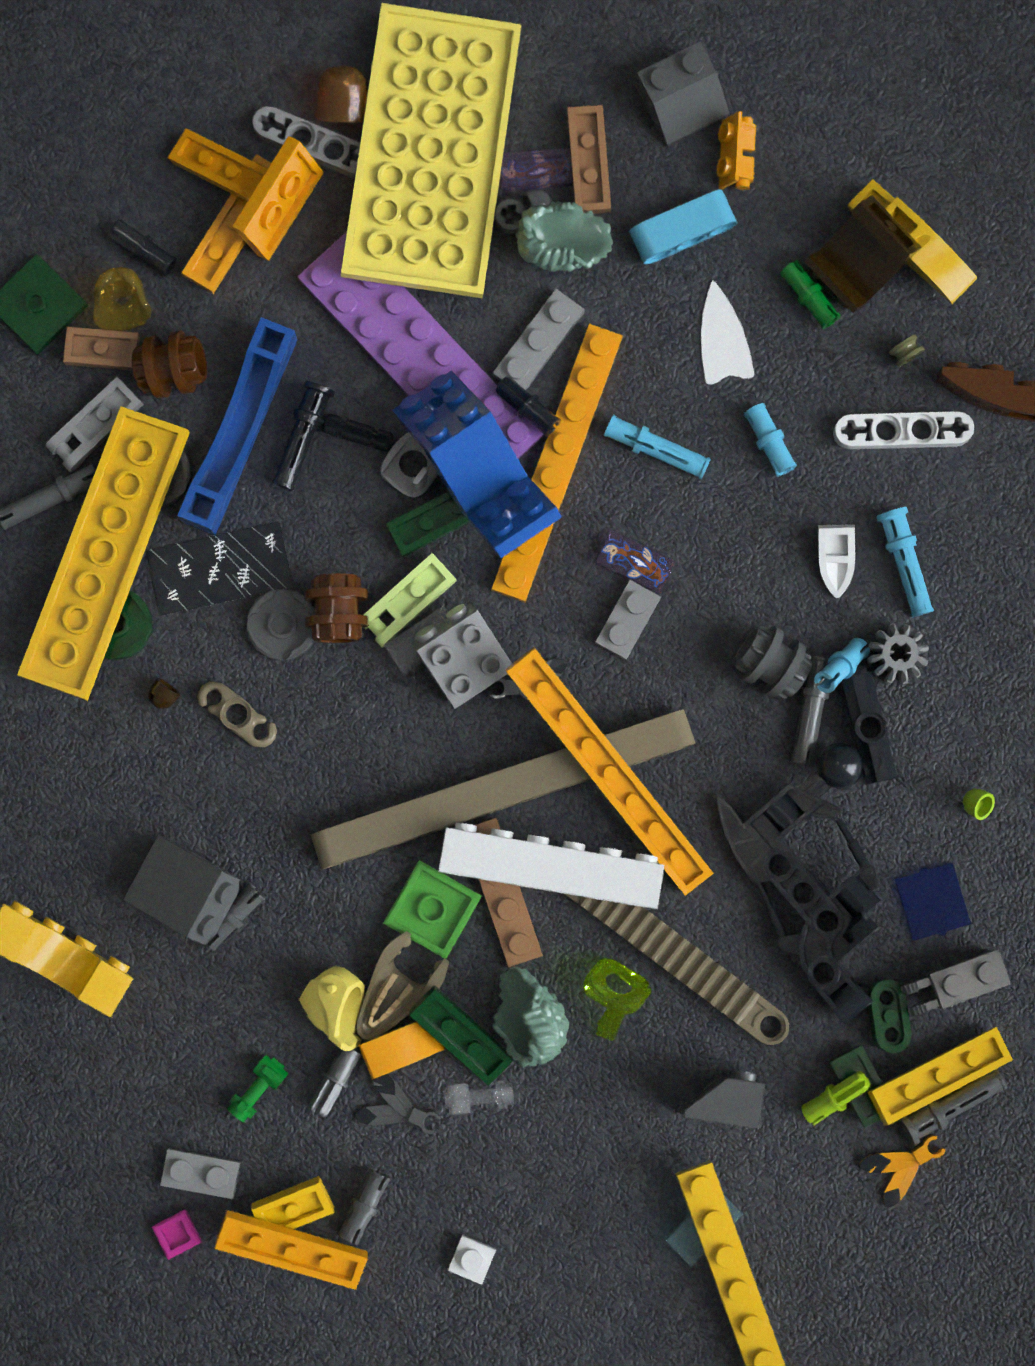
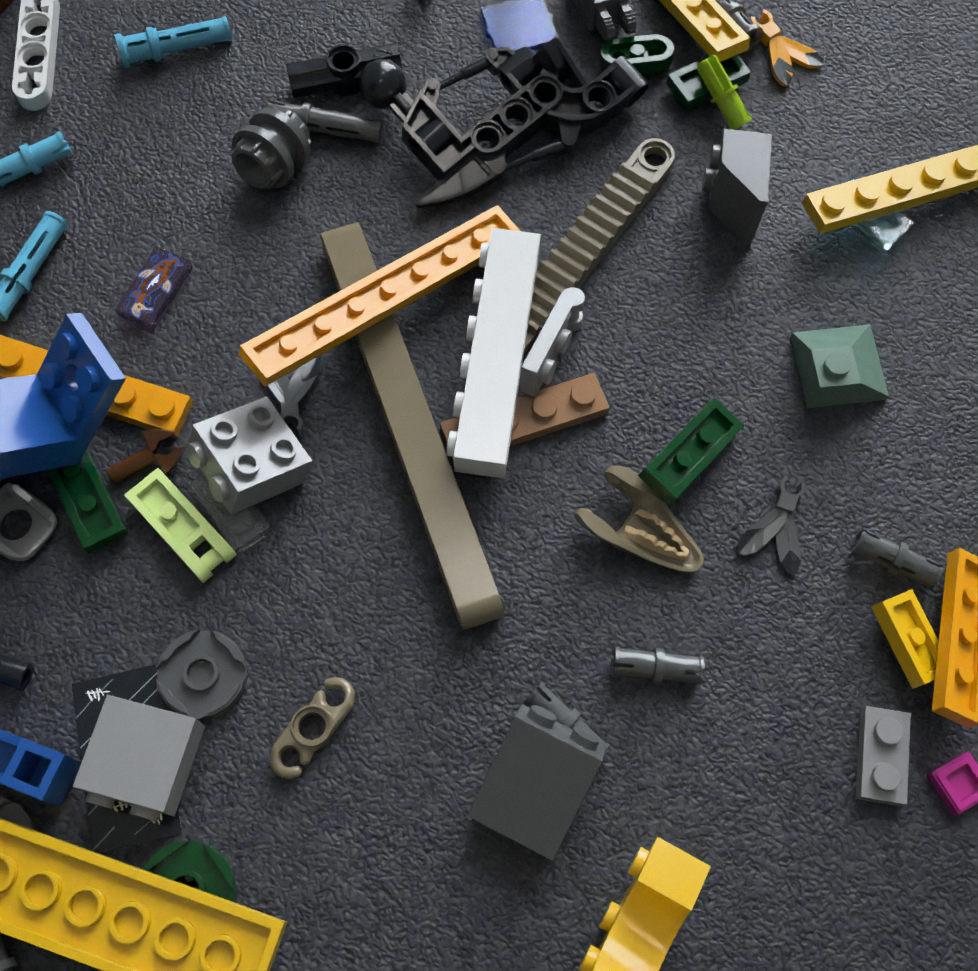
camera: 90 degrees left, 15 degrees down
dark brown hinge [148,678,181,709] -> none
green bar [227,1055,289,1123] -> none
light yellow helmet [299,966,365,1051] -> none
reddish brown piece [304,573,369,643] -> none
dark grey axle [309,1049,362,1117] -> none
light orange slope [358,1021,445,1079] -> none
bright green tile [383,860,482,959] -> none
clear bar [444,1080,514,1115] -> none
white plate [448,1234,496,1285] -> none
sand green piece [492,967,569,1068] -> none
clear neon green piece [583,958,652,1041] -> none
light grey plate [595,580,661,661] -> none
medium azure pin [814,638,870,693] -> none
white plate [818,524,855,598] -> none
light grey gear [867,624,929,685] -> none
none -> light grey brick [73,694,205,822]
none -> reddish brown bar [107,429,186,483]
none -> light grey plate [520,287,585,397]
none -> dark grey pin [610,646,705,685]
none -> sand green slope [791,324,889,408]

